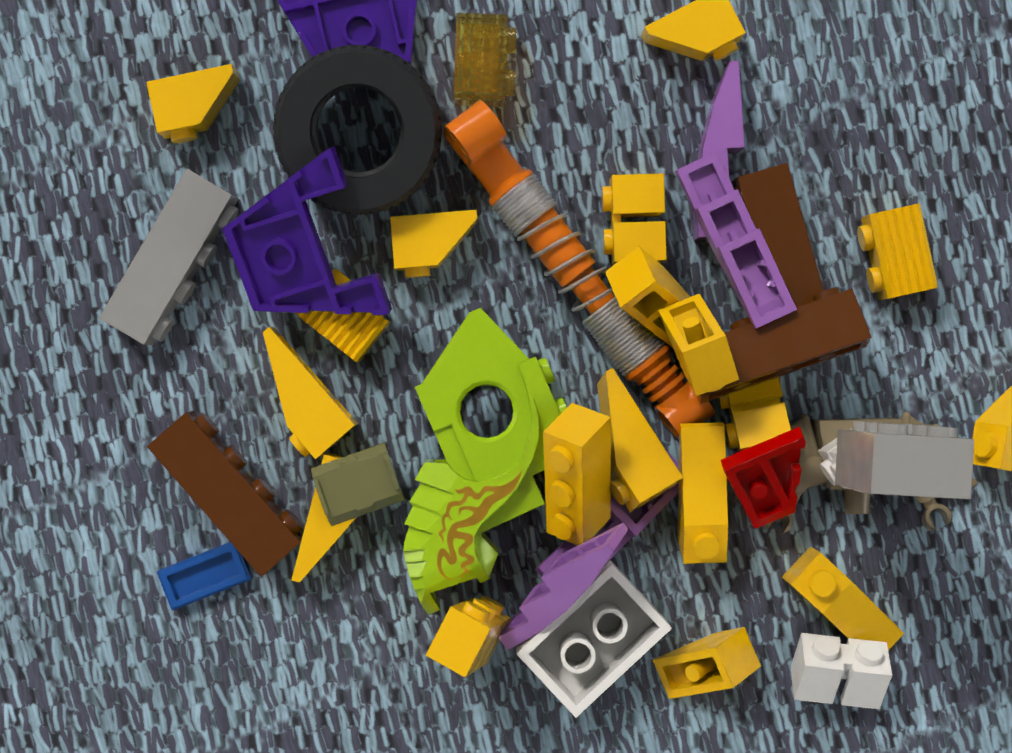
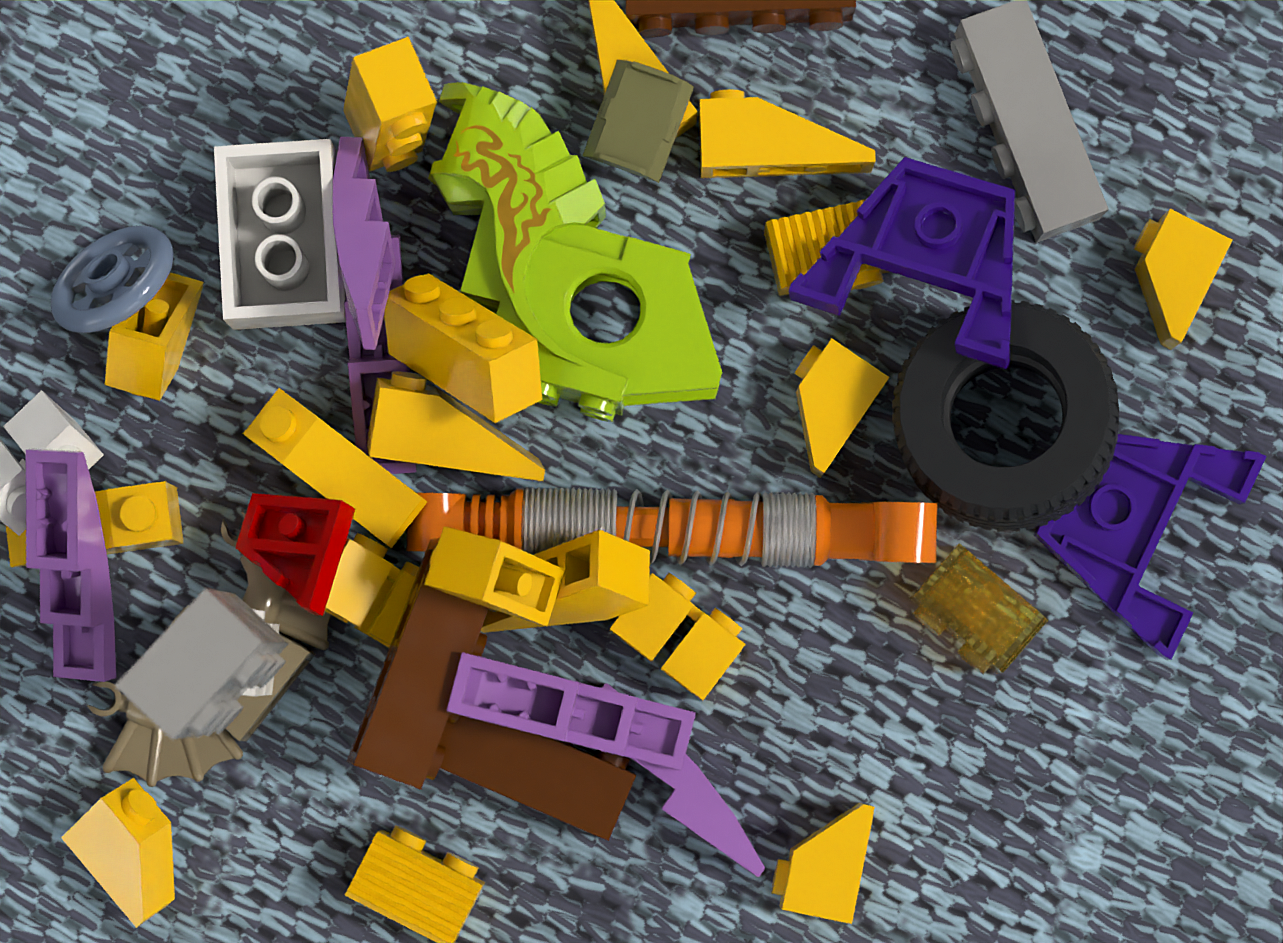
camera: 130 degrees right, 5 degrees down
none -> medium lavender slope [26,449,116,682]
none -> sand blue plate [50,225,173,333]

